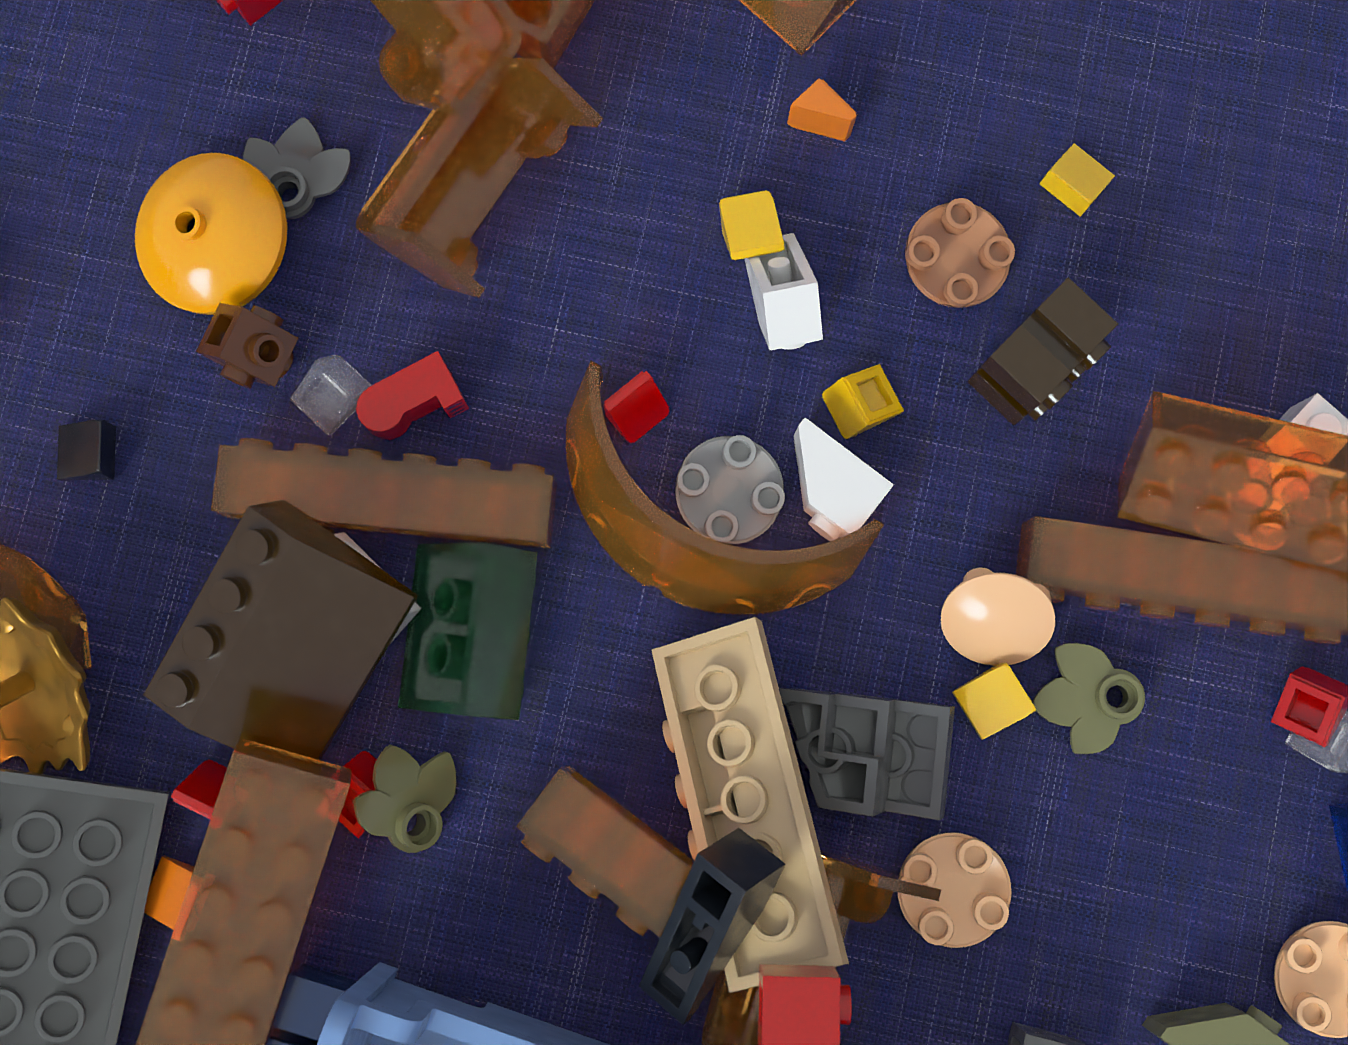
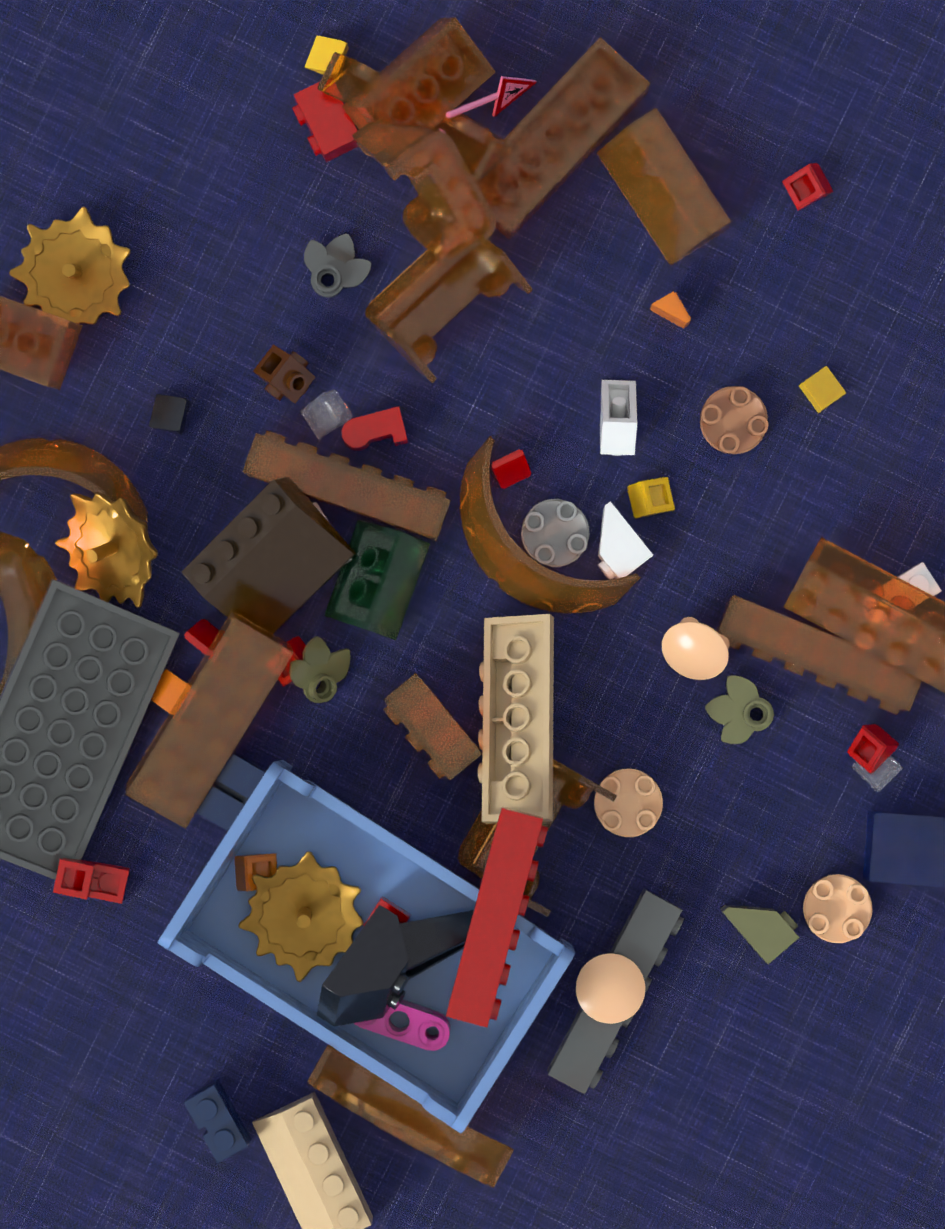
camera: 20 degrees right, 5 degrees up
light orange dish [135,153,287,315] -> none
black slope [639,828,785,1025] -> none
yellow slope [719,190,785,260] -> none
dark grey slope [780,688,955,820] -> none
yellow slope [952,662,1036,740] -> none
dark brown brick [967,277,1118,426] -> none

